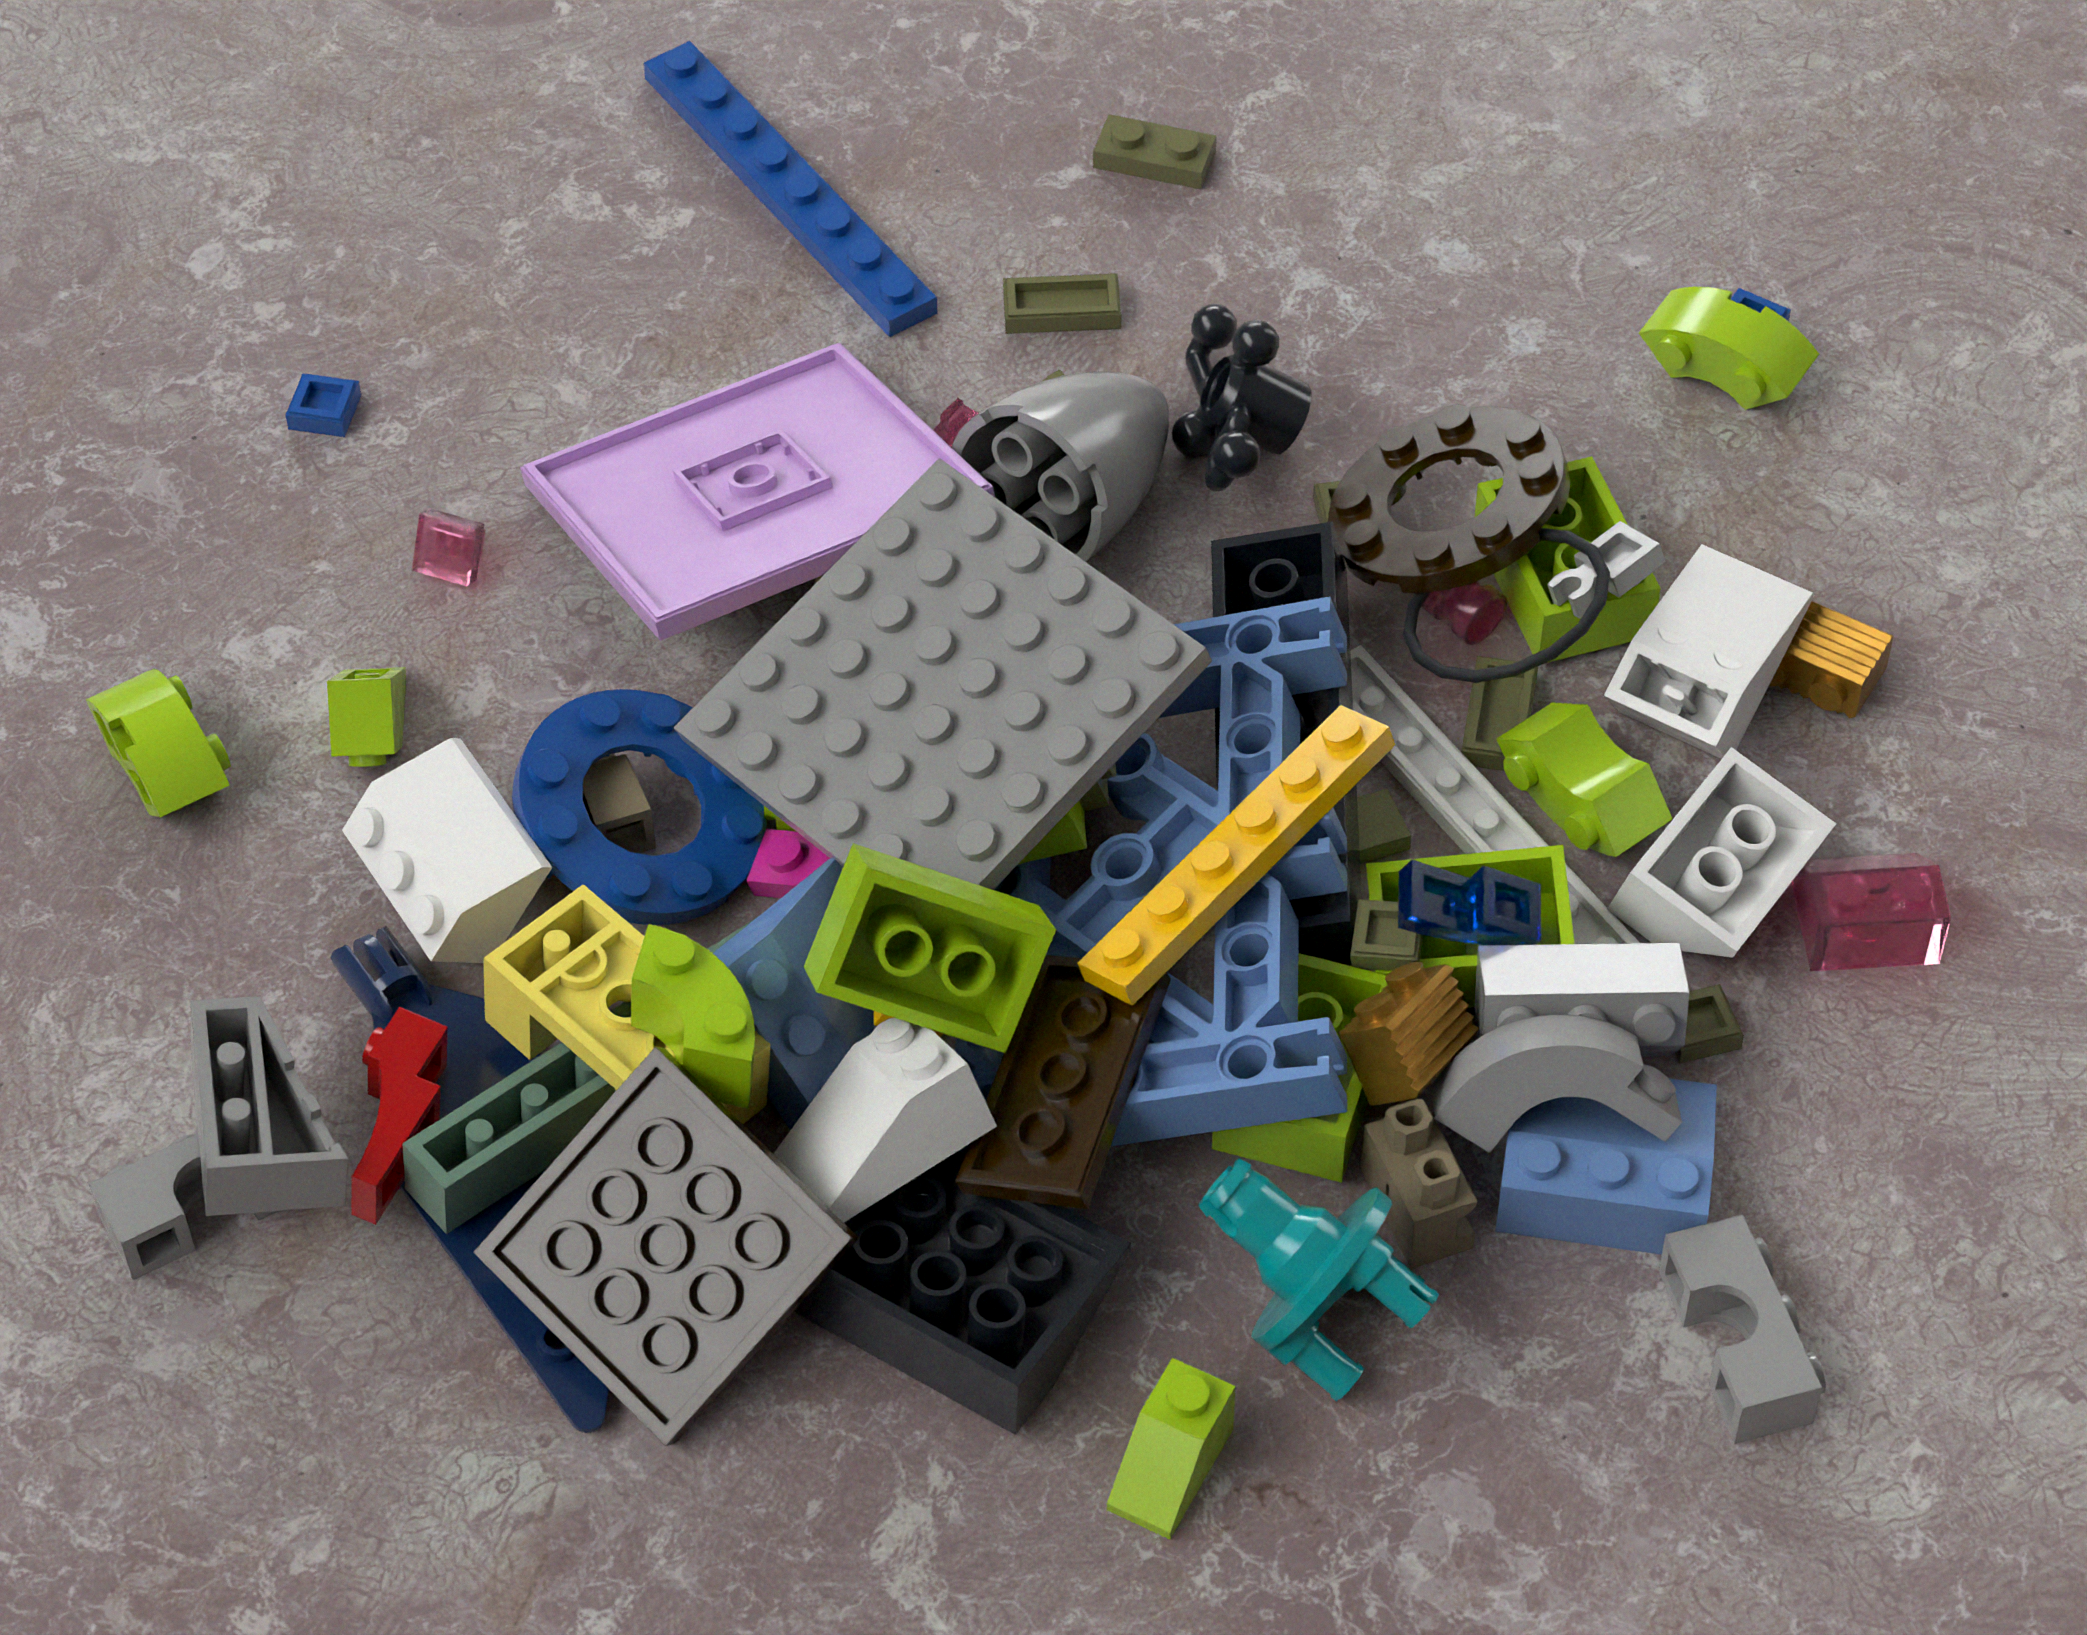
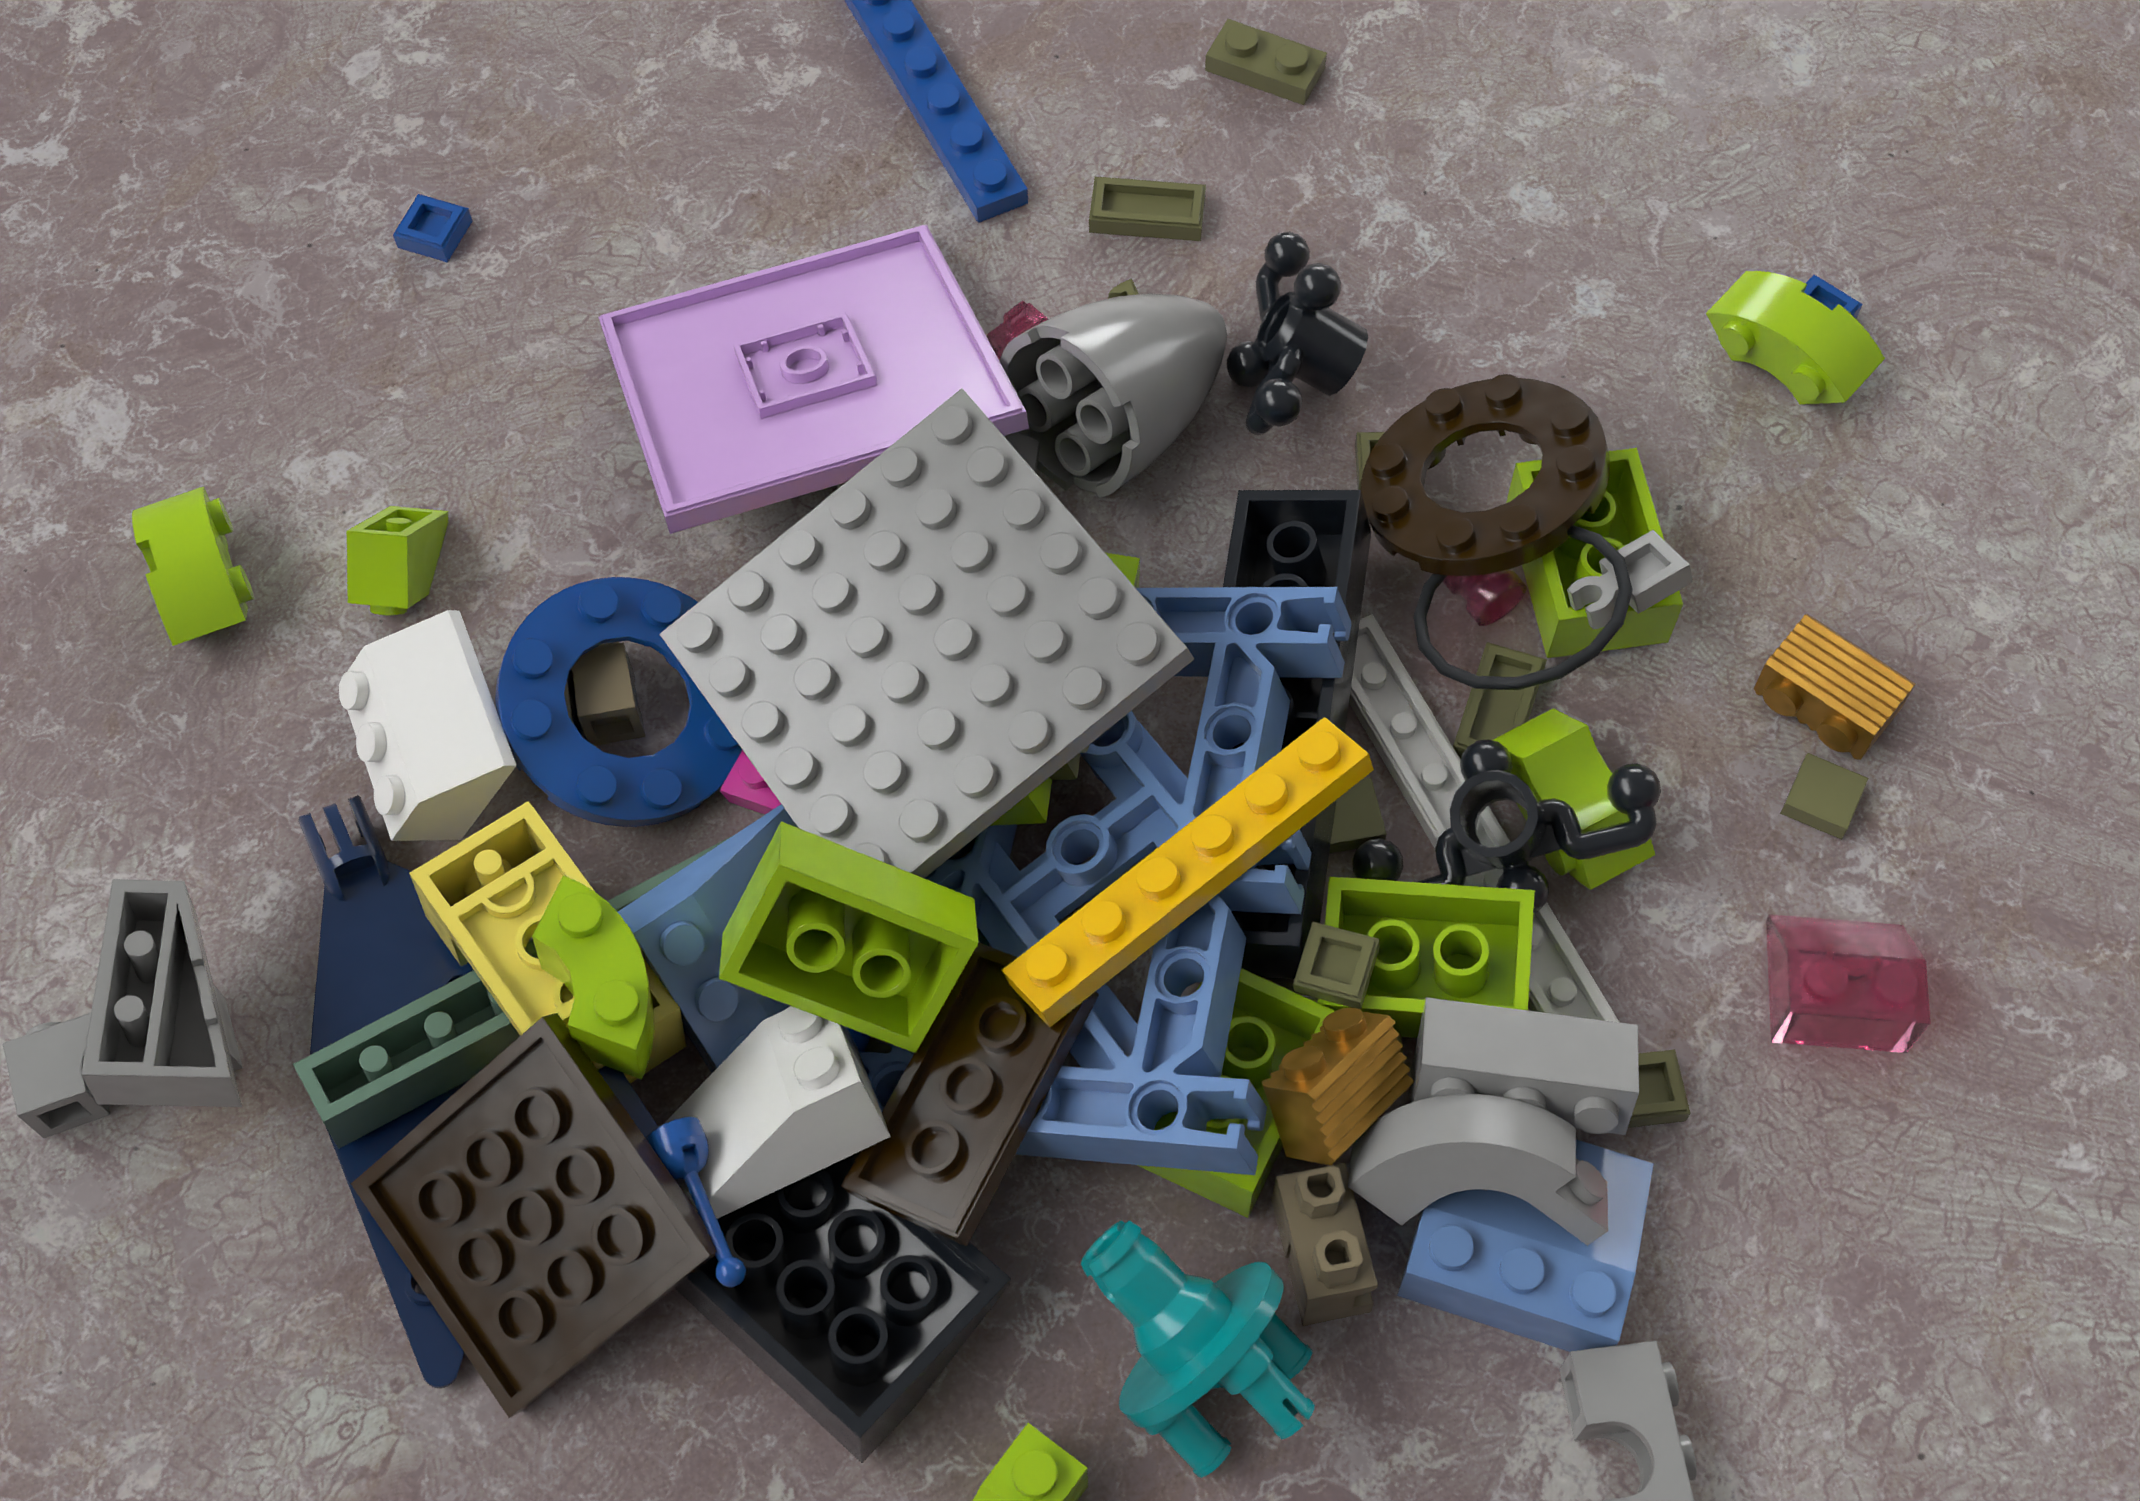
camera: 10 degrees right, 10 degrees up
red slope [351,1007,448,1225] -> none
clear pink tile [412,508,486,587] -> none
clear blue slope [1398,859,1541,946] -> none
white slope [1604,544,1814,759] -> none
white slope [1607,747,1836,958] -> none
none -> blue hinge [646,1117,746,1287]
none -> black wheel [1352,739,1661,914]
none -> olive tile [1780,753,1869,840]

